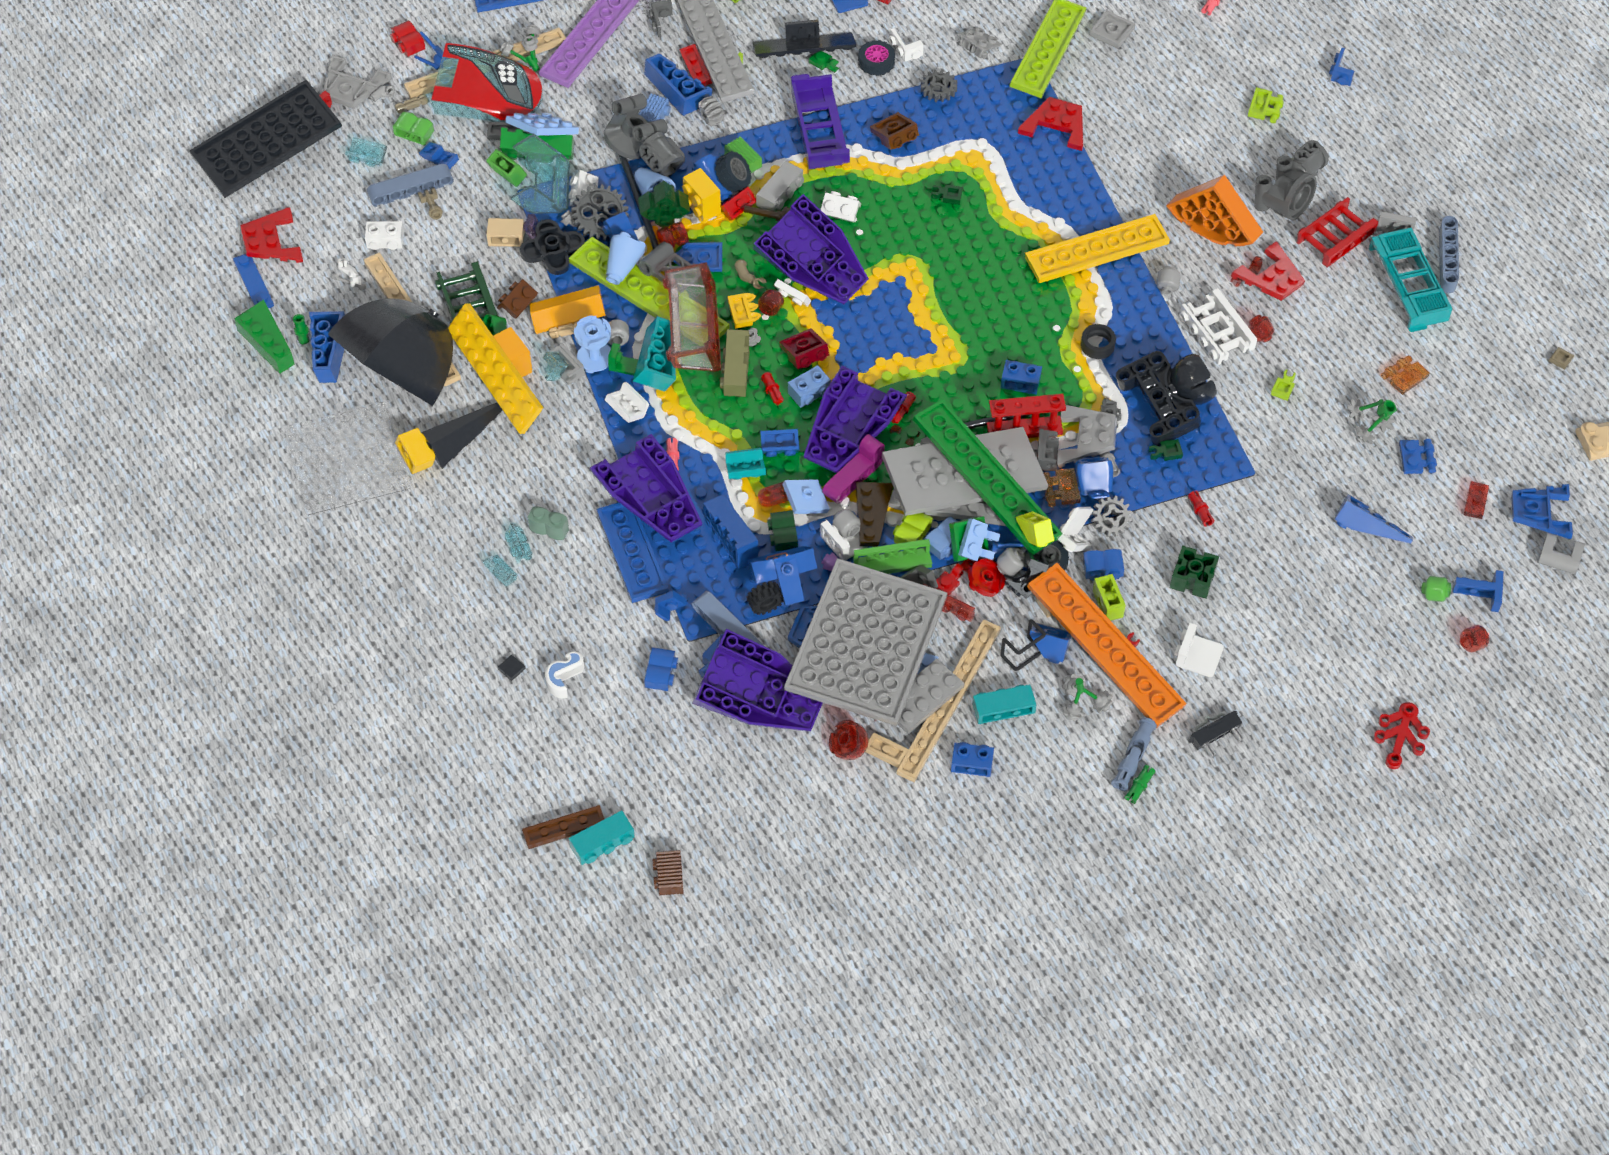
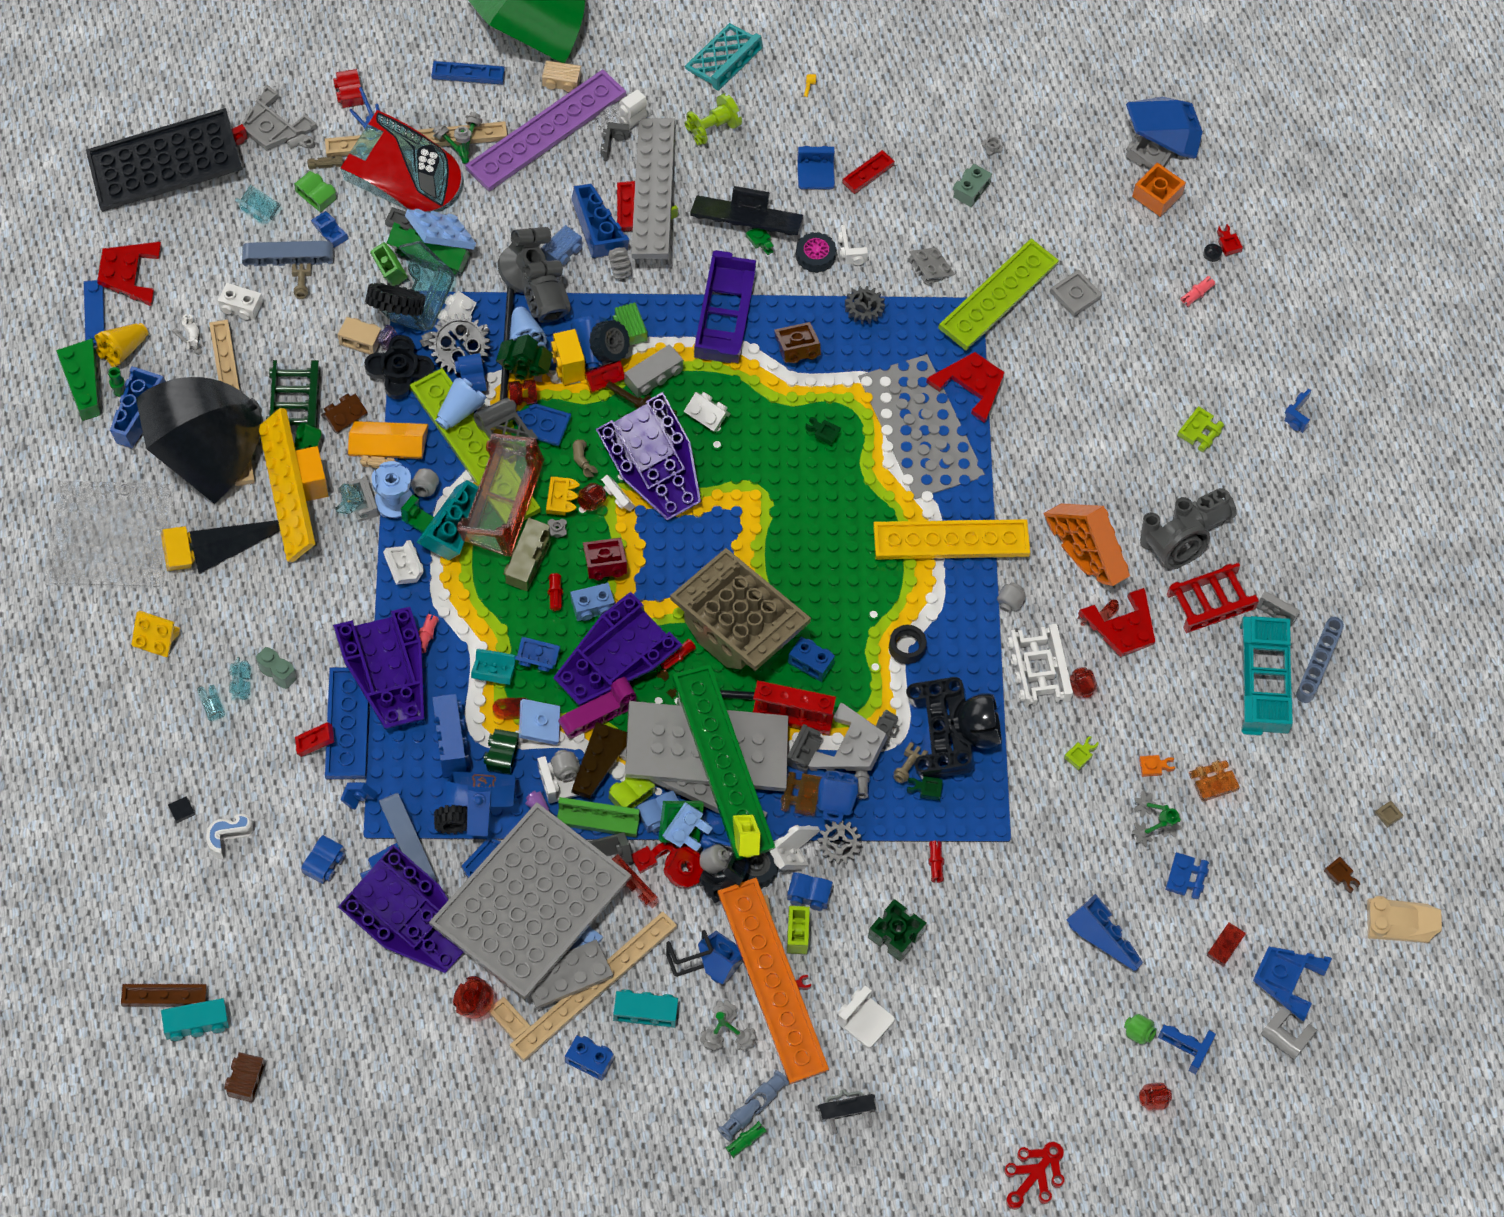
camera: 15 degrees right, 5 degrees up
none -> yellow cone [94,323,148,367]
none -> yellow bracket [131,610,180,657]
none -> red plate [295,722,334,757]
none -> black tyre [365,283,426,316]
none -> dark tan wedge [670,548,811,671]
none -> light grey plate [858,354,985,499]
none -> dark tan hinge [893,742,928,783]
none -> orange plate [1139,755,1175,777]
none -> reddish brown plate [1324,857,1360,893]

